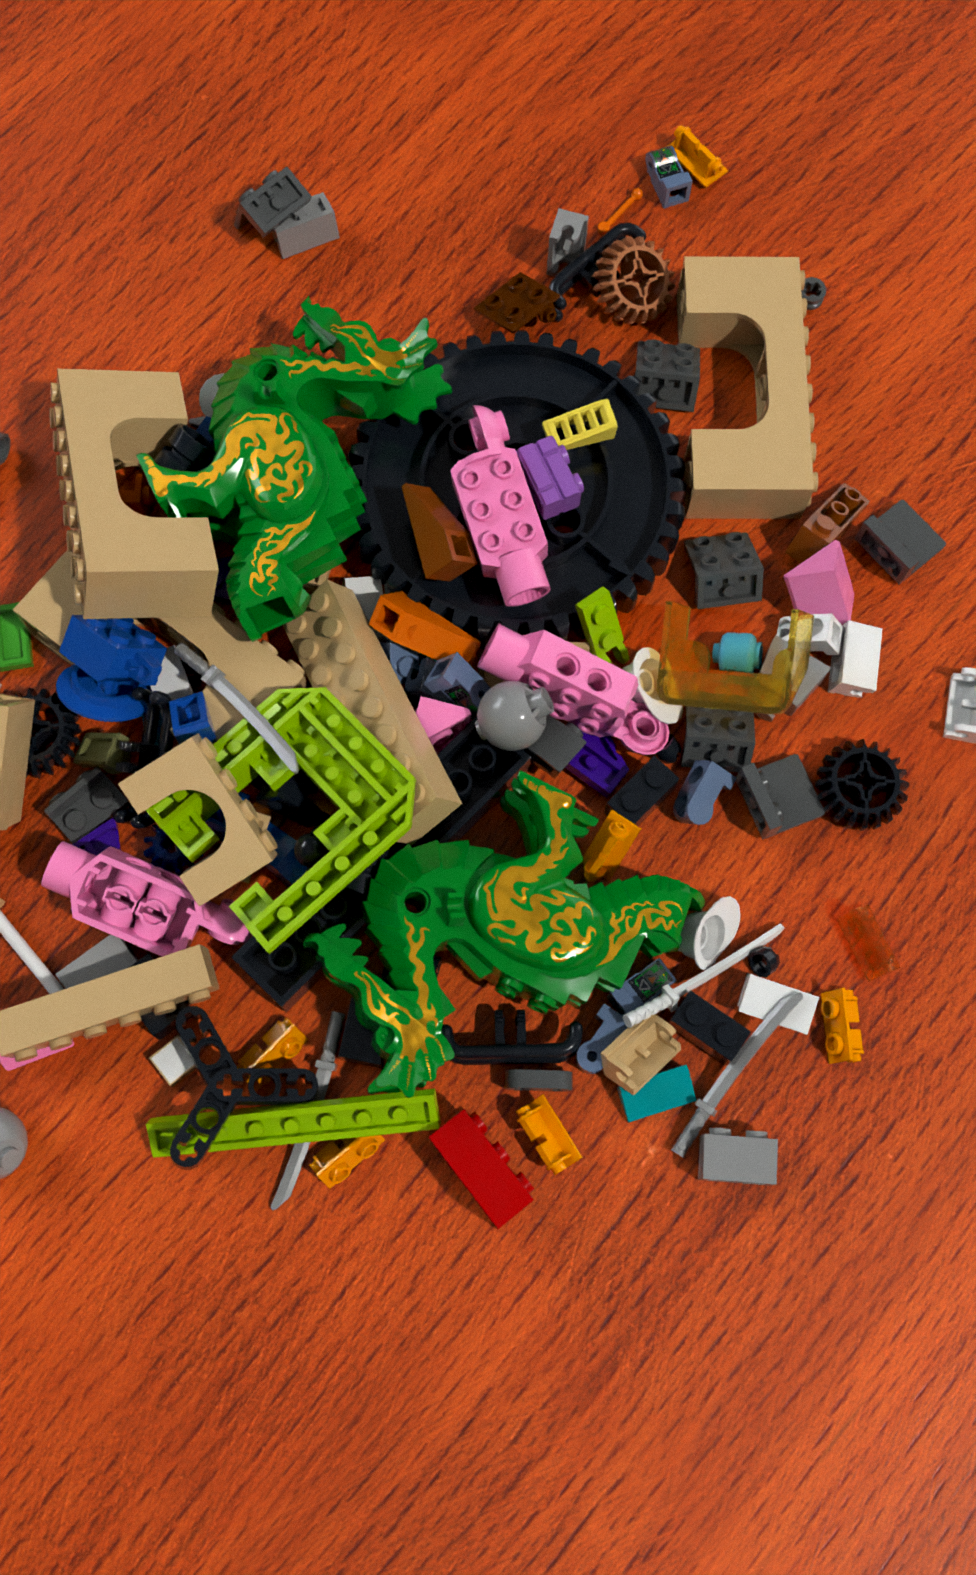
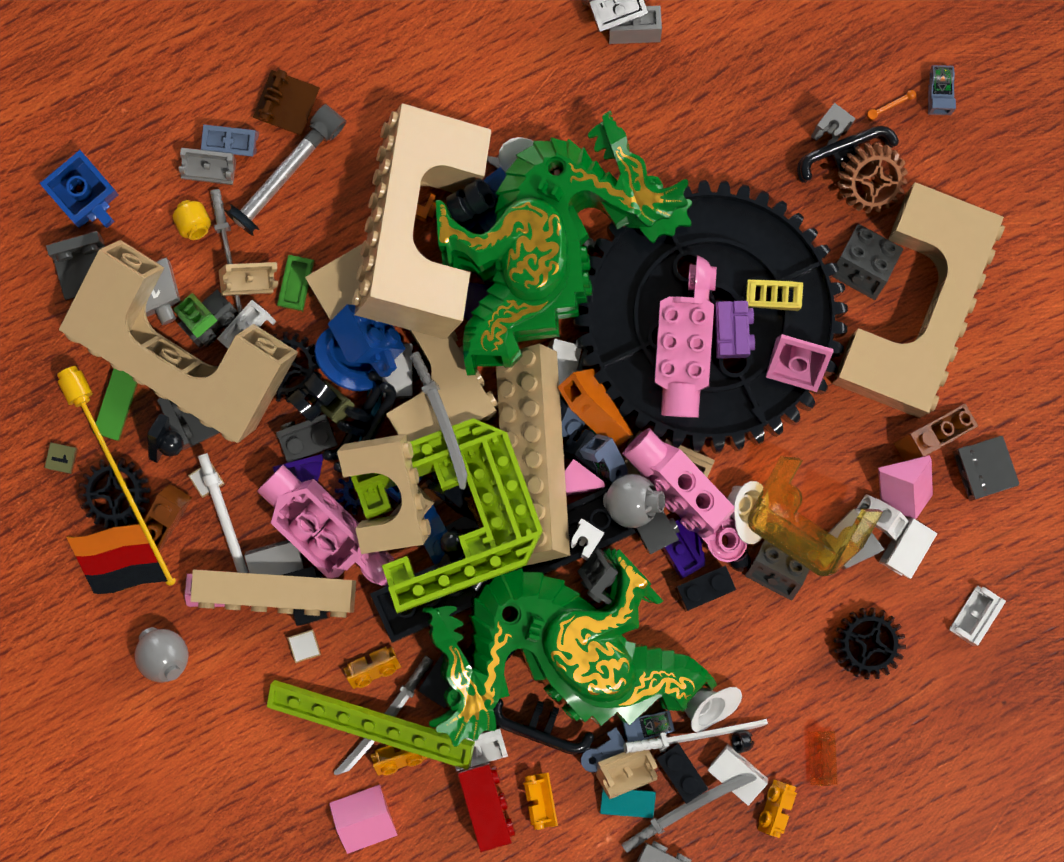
camera: 20 degrees right, 10 degrees up
blue slope [169,691,218,745] -> none
black piece [170,1006,318,1170] -> none
dark orange slope [401,483,477,581] -> none
reddish brown hinge [474,272,560,334] -> none
dark grey beam [504,1069,573,1092] -> none
lime hinge [575,586,630,664] -> none
light orange hinge [581,810,641,882] -> none
light orange hinge [666,125,728,188] -> none
sand blue leg [673,760,737,825] -> none
dark grey bracket [684,532,764,609] -> none
medium azure head [712,632,763,677] -> none
dark grey bracket [736,754,825,840] -> none
dark grey bush [801,277,826,310] -> none
none -> black wheel [287,372,337,422]
none -> bright pink slope [330,785,398,854]
none -> white hinge [455,728,508,771]
none -> white hinge [571,518,604,561]
none -> dark grey bracket [577,547,618,605]
none -> bright pink slope [766,334,833,392]

